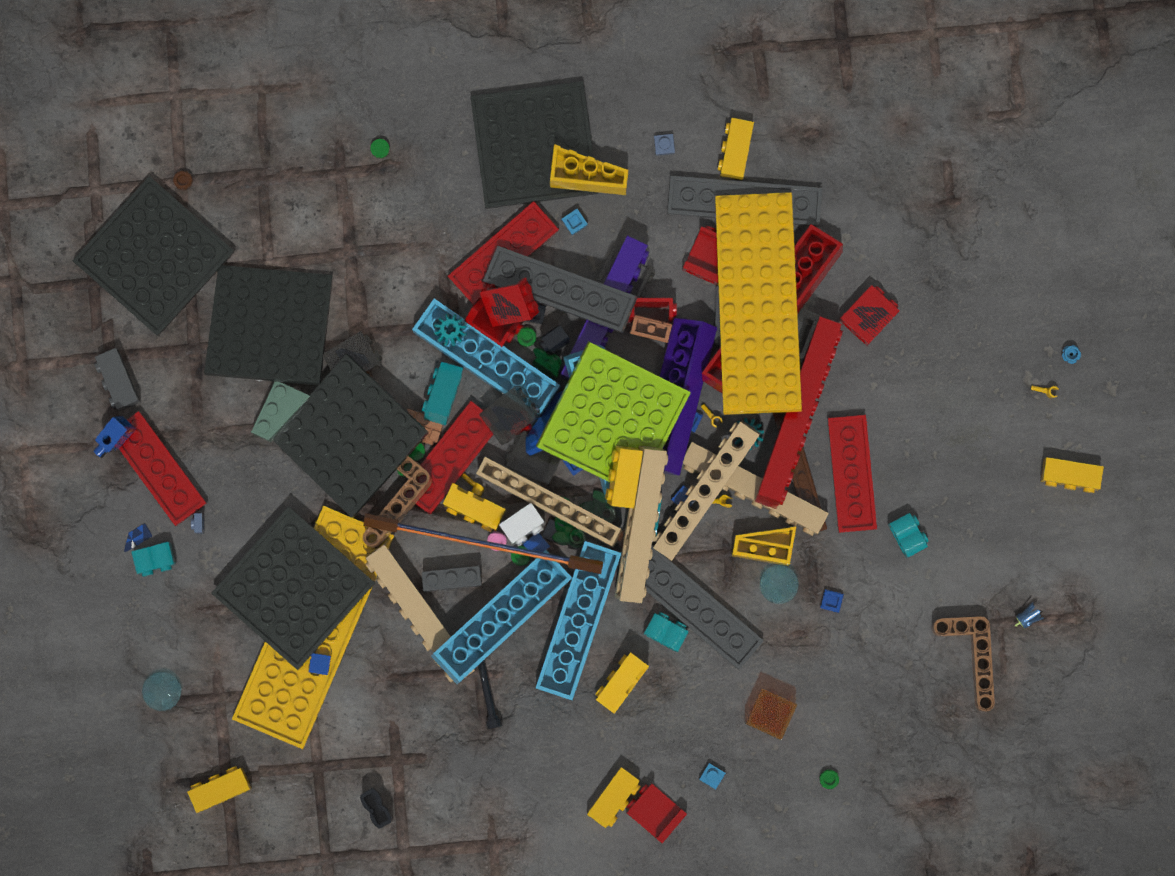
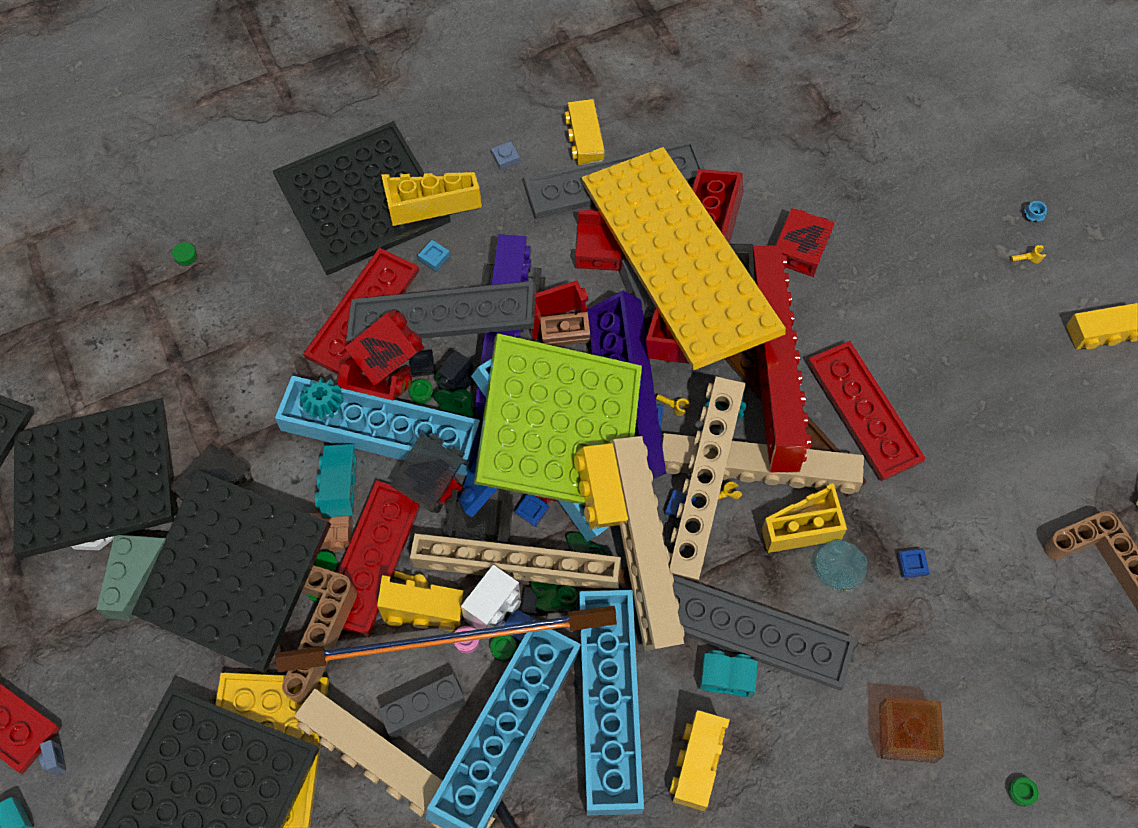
camera: 20 degrees left, 20 degrees down
teal brick [888,513,929,558] -> none

